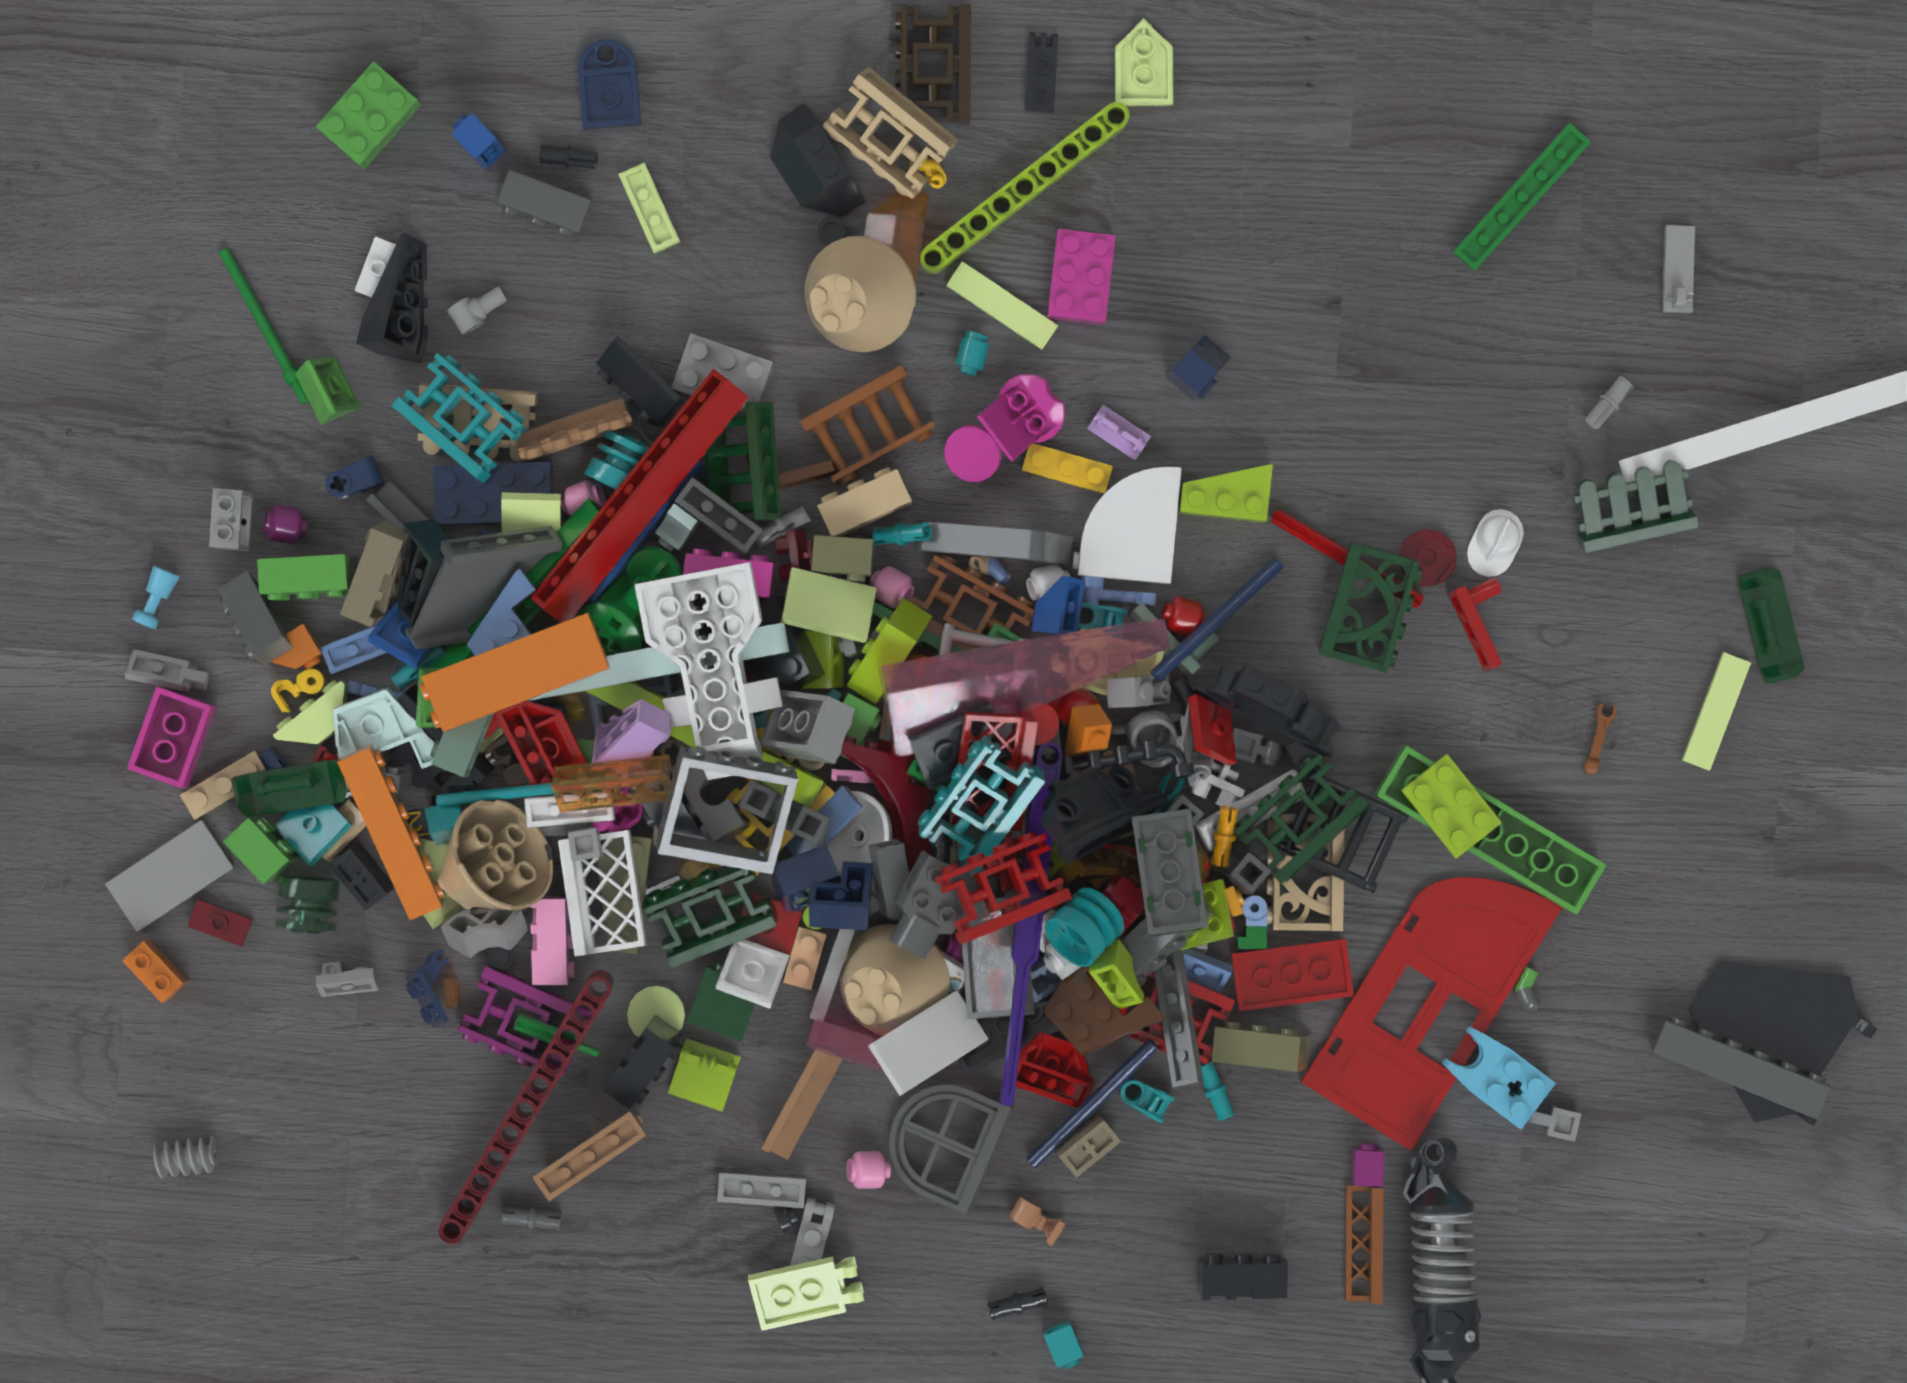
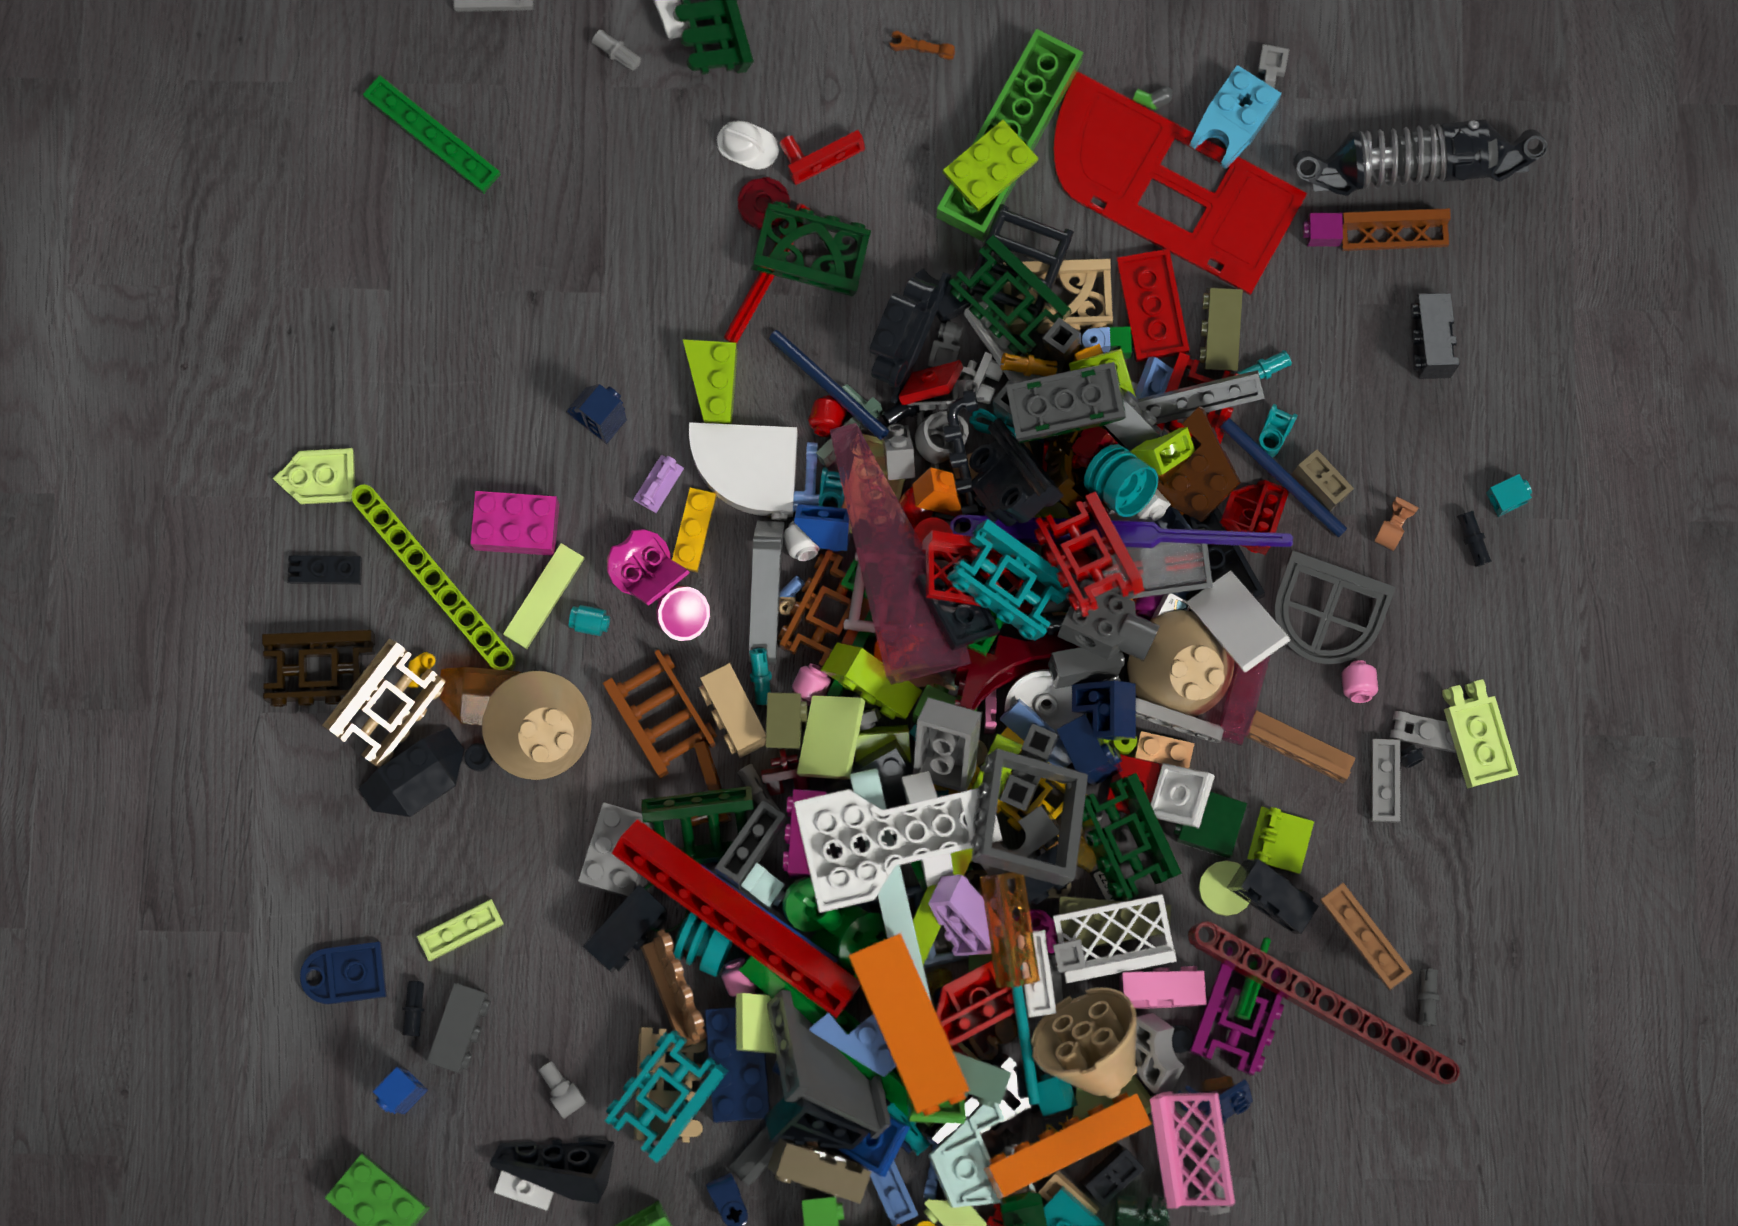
camera: 95 degrees left, 10 degrees down
none -> bright pink fence [1150,1091,1235,1209]

